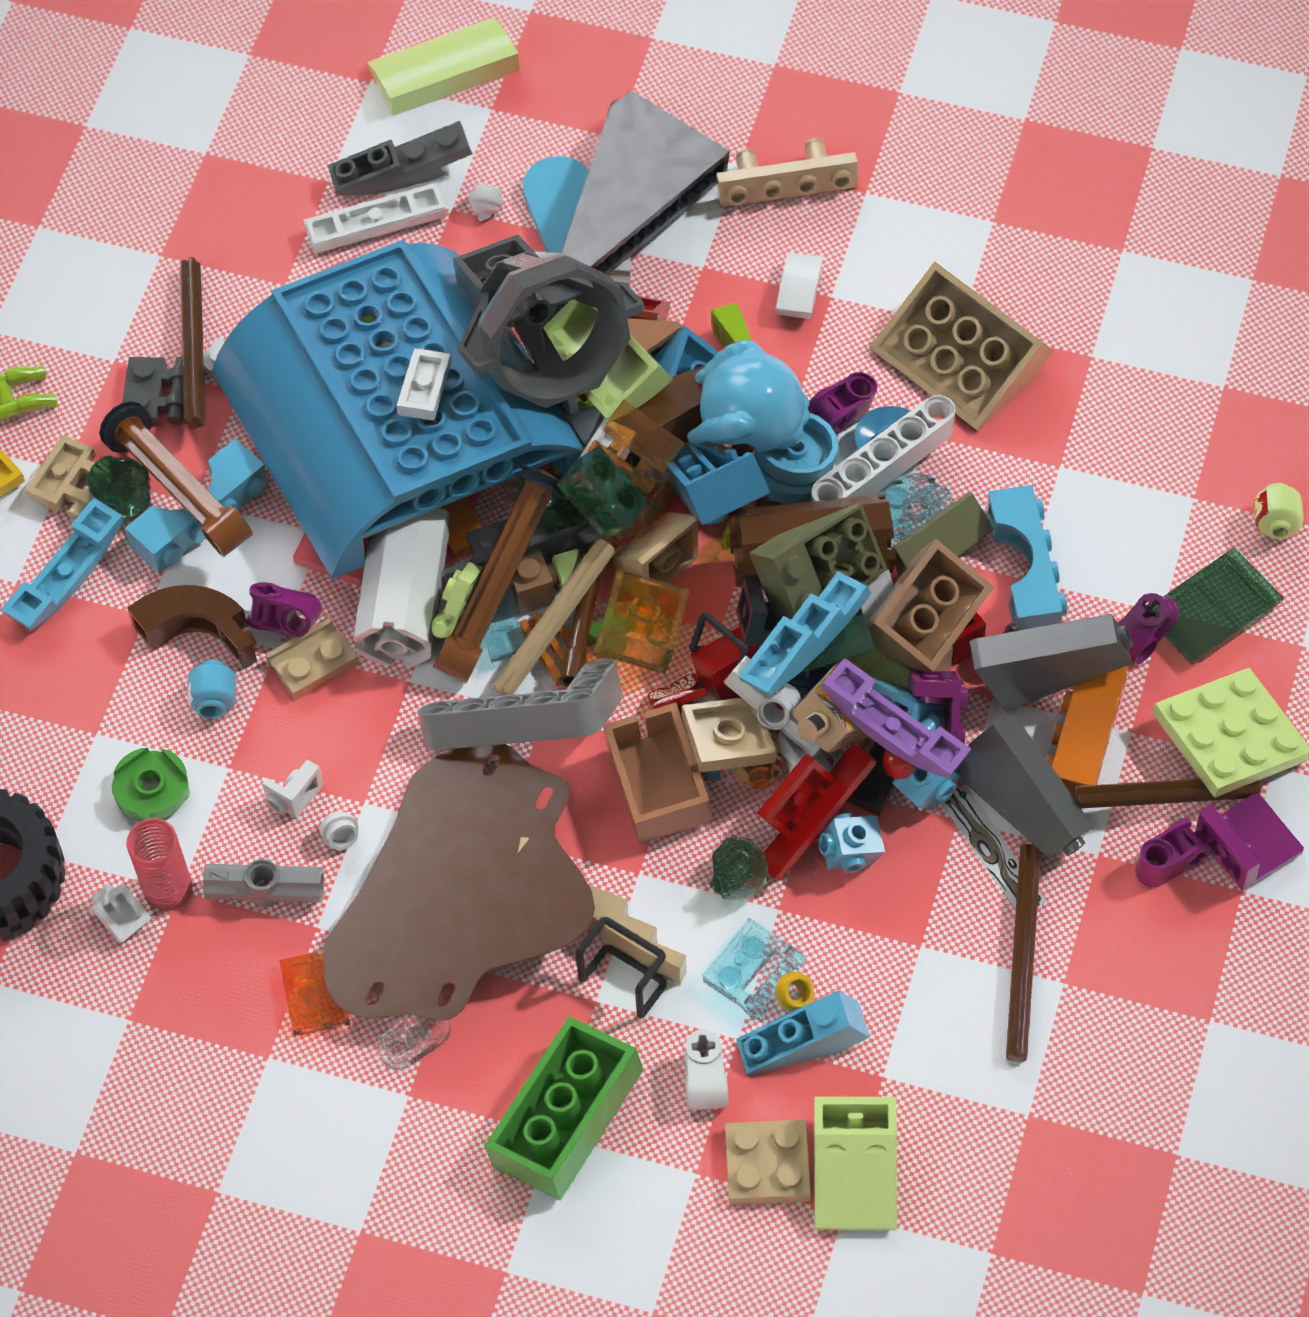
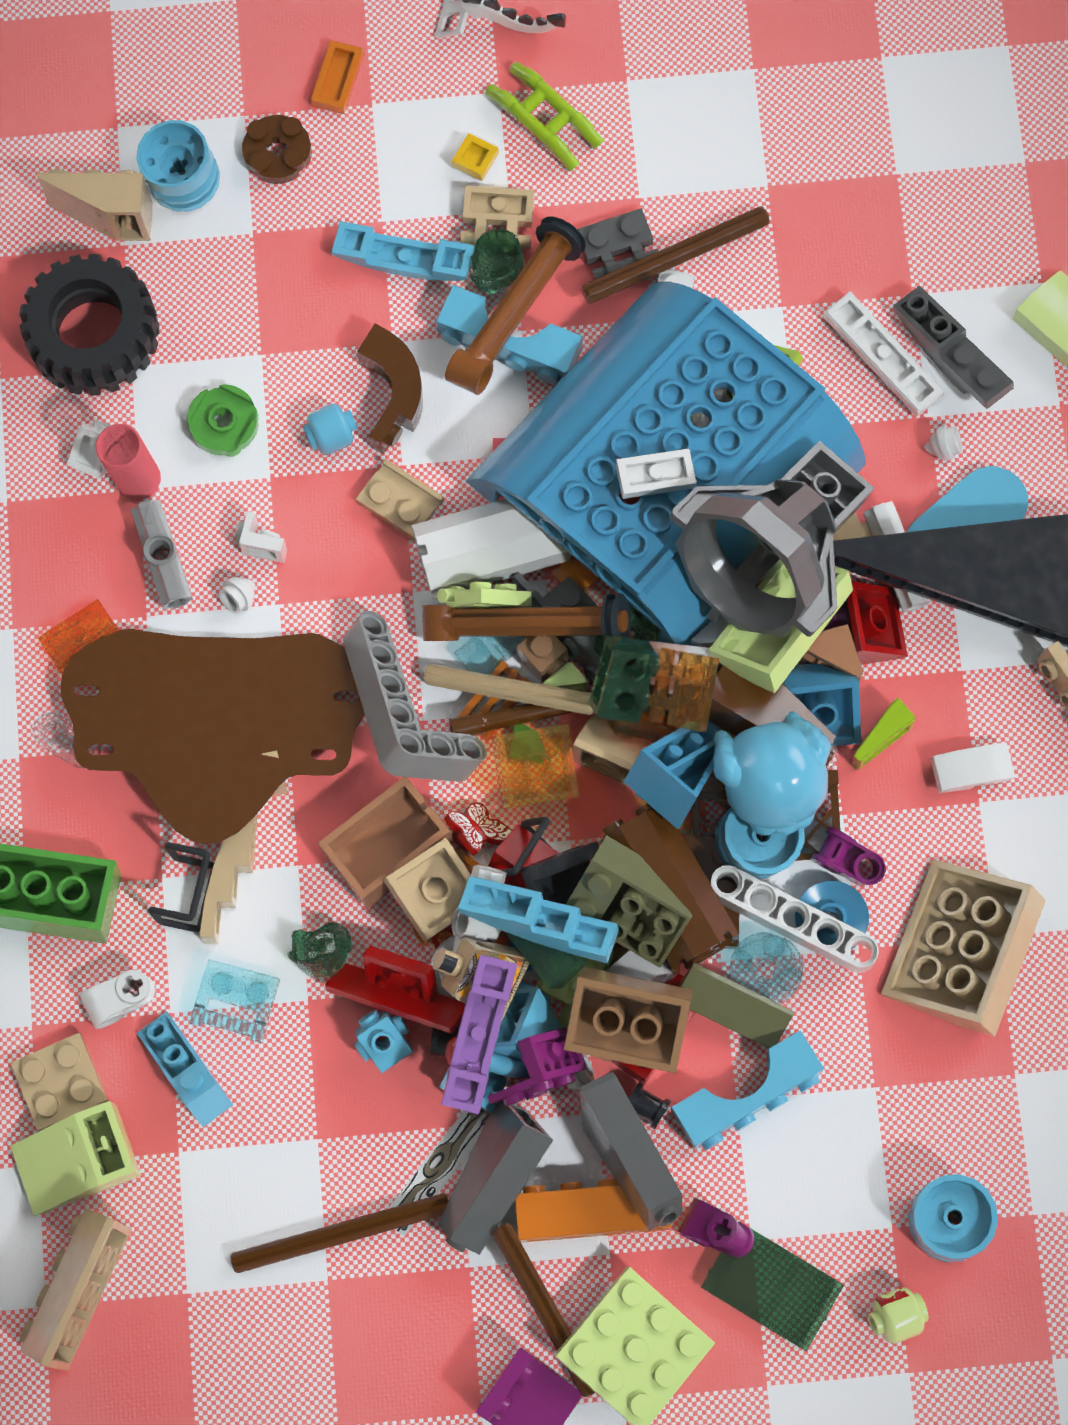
camera: 70 degrees right, 15 degrees up
magenta piece [246,582,322,637] -> none
yellow plate [775,972,814,1012] -> none
magenta piece [1135,818,1212,887] -> none
none -> tan slope [19,1208,132,1371]
none -> medium azure wheel [908,1174,998,1263]

